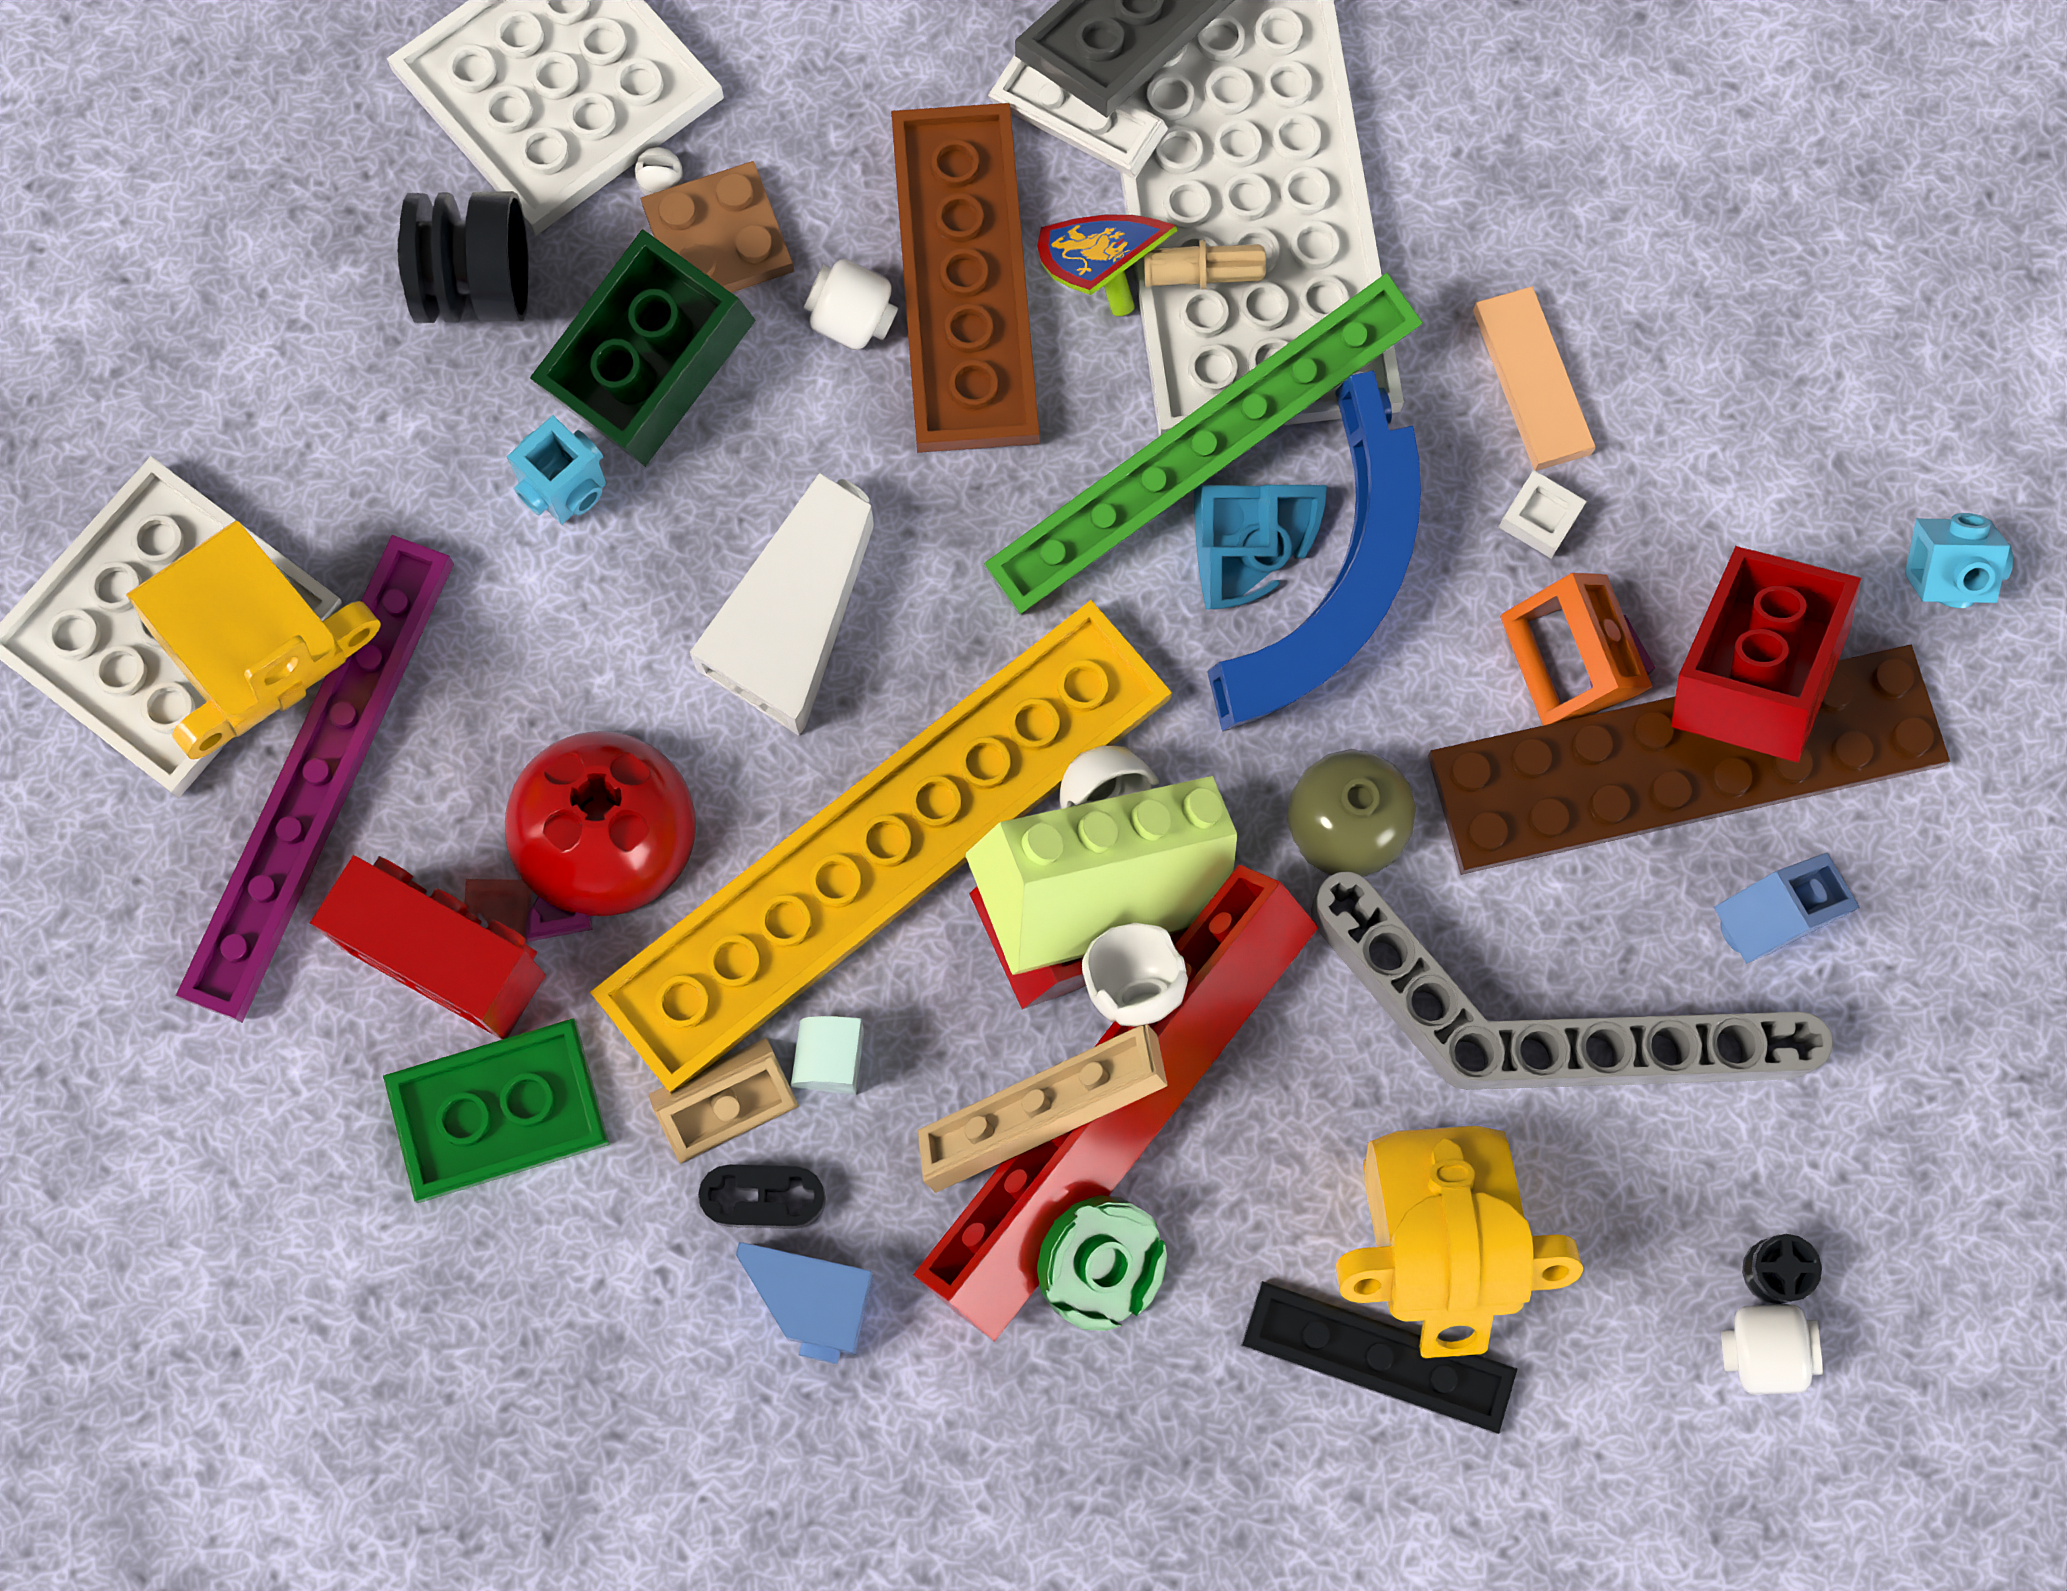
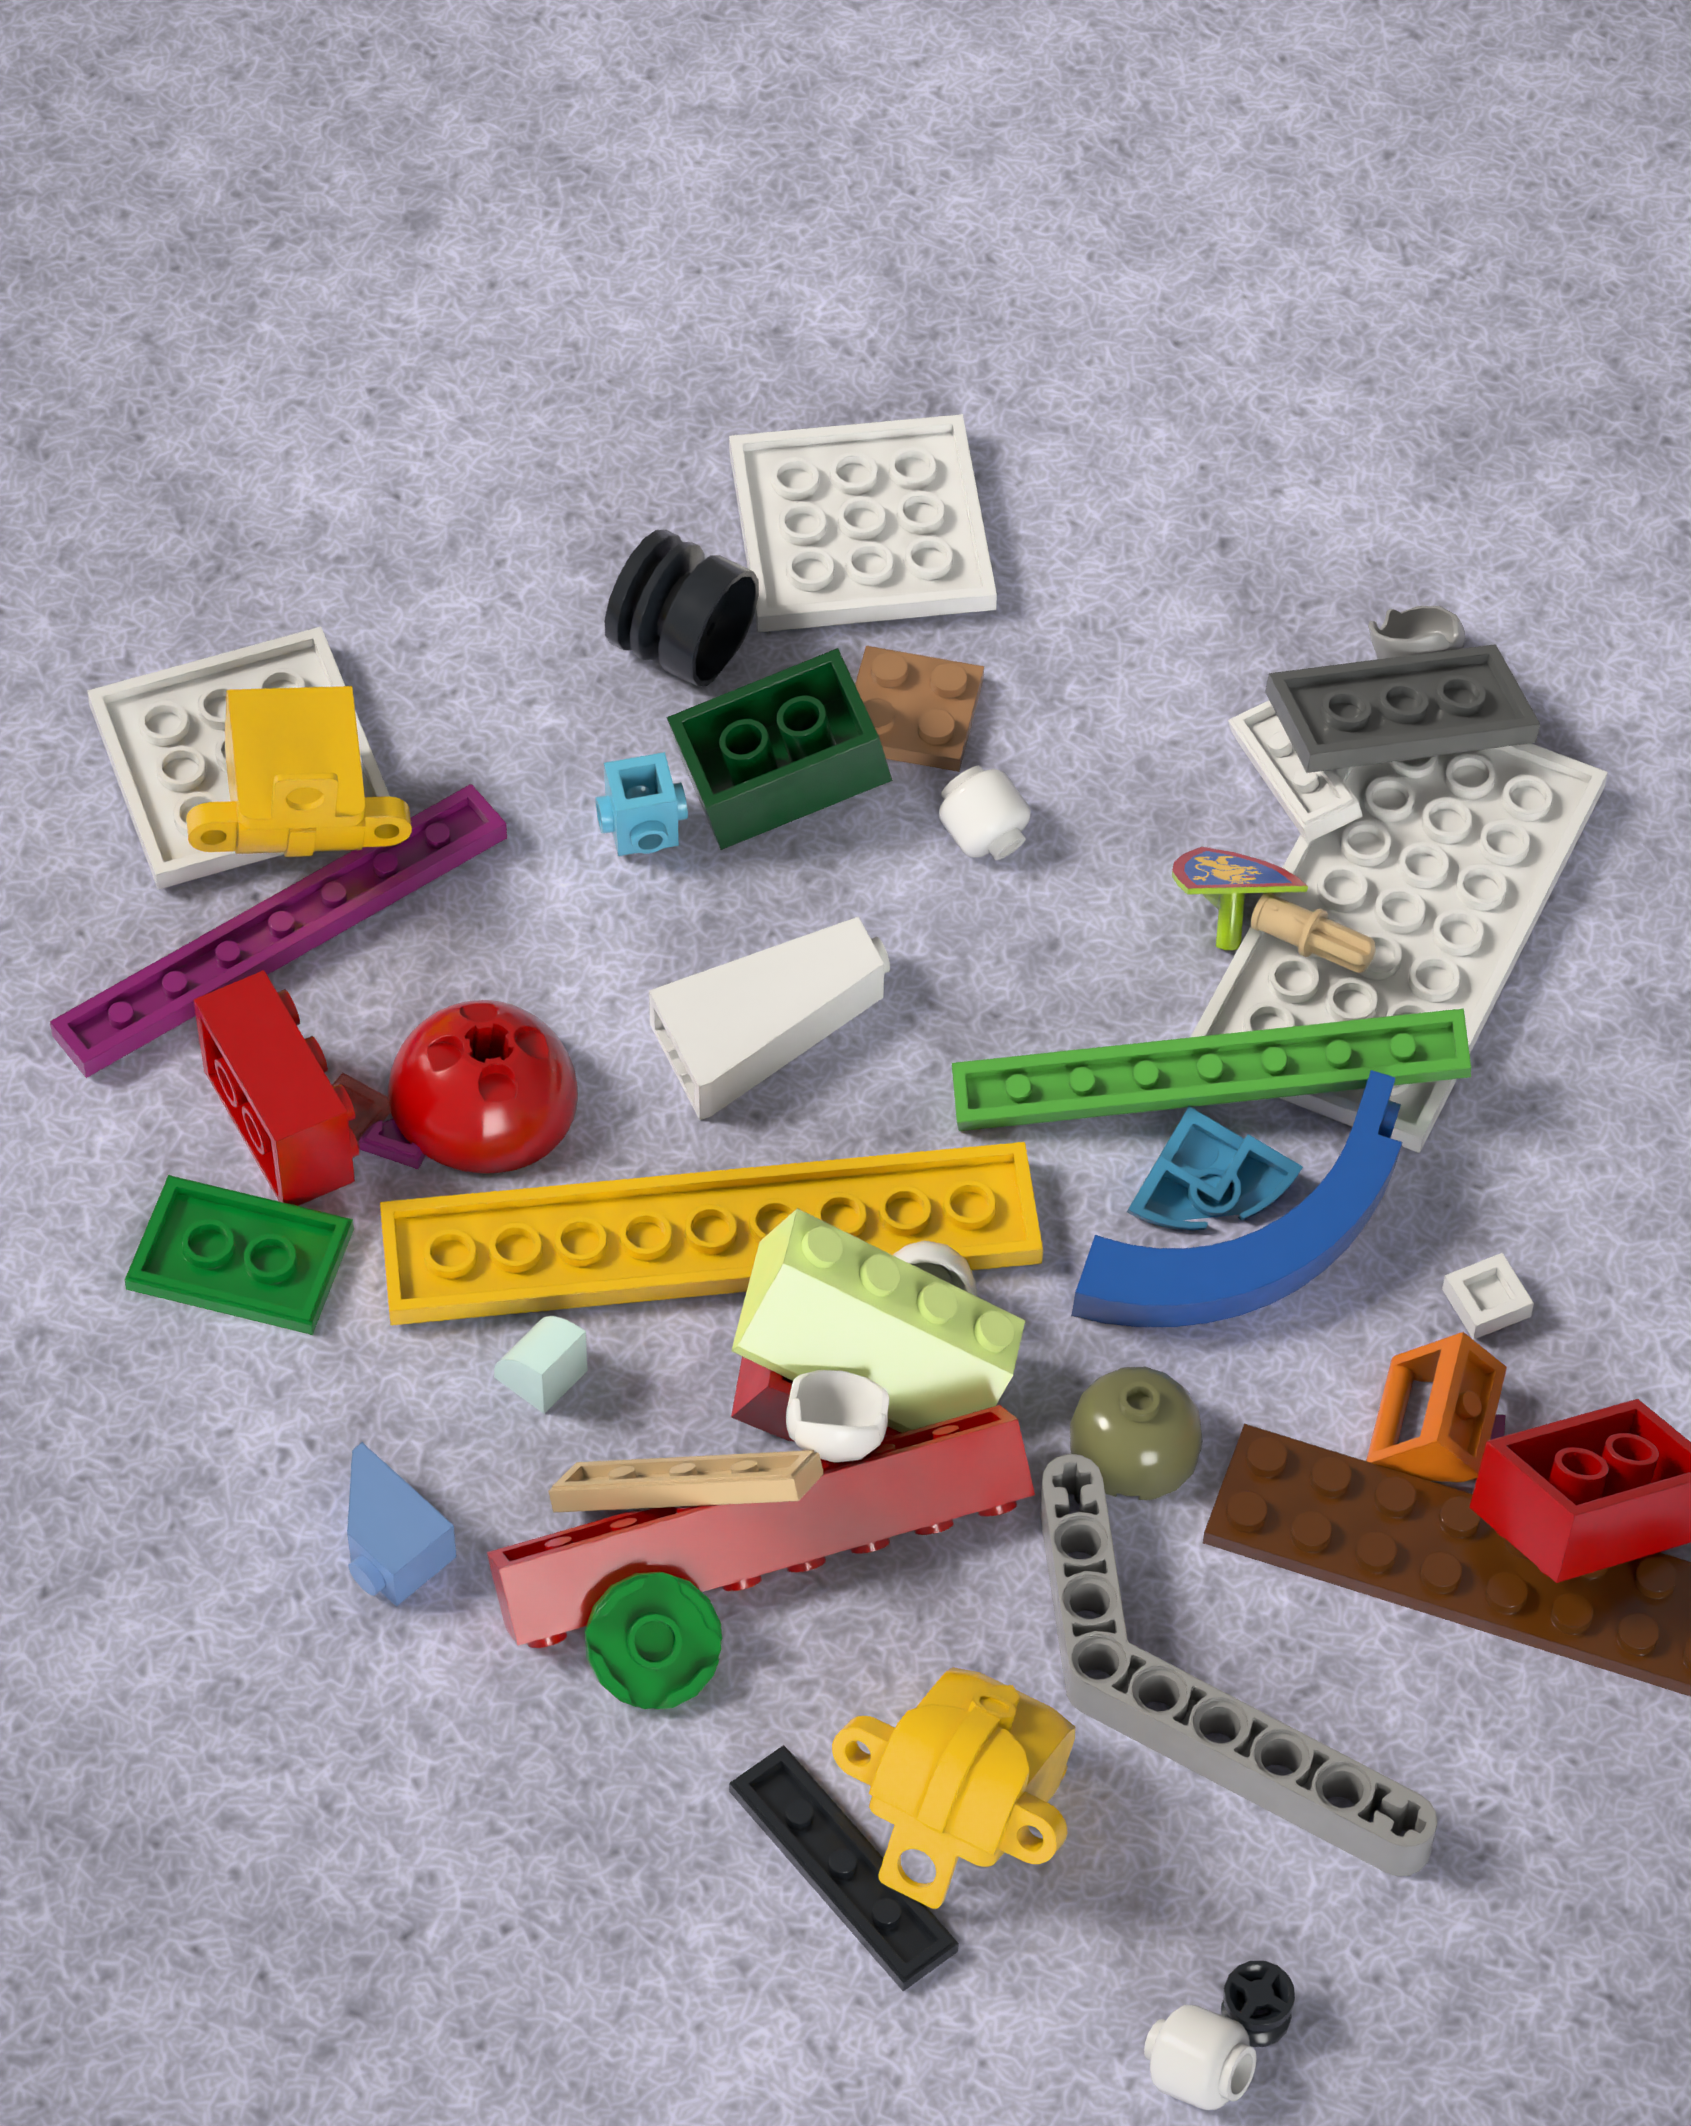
camera: 35 degrees right, 20 degrees down
white hinge [635,147,684,196] -> none
tan slope [649,1038,799,1164] -> none
black beam [698,1164,826,1229] -> none
dark orange plate [891,103,1039,453] -> none
light nougat tile [1473,286,1596,471] -> none
medium blue slope [1714,852,1860,964] -> none

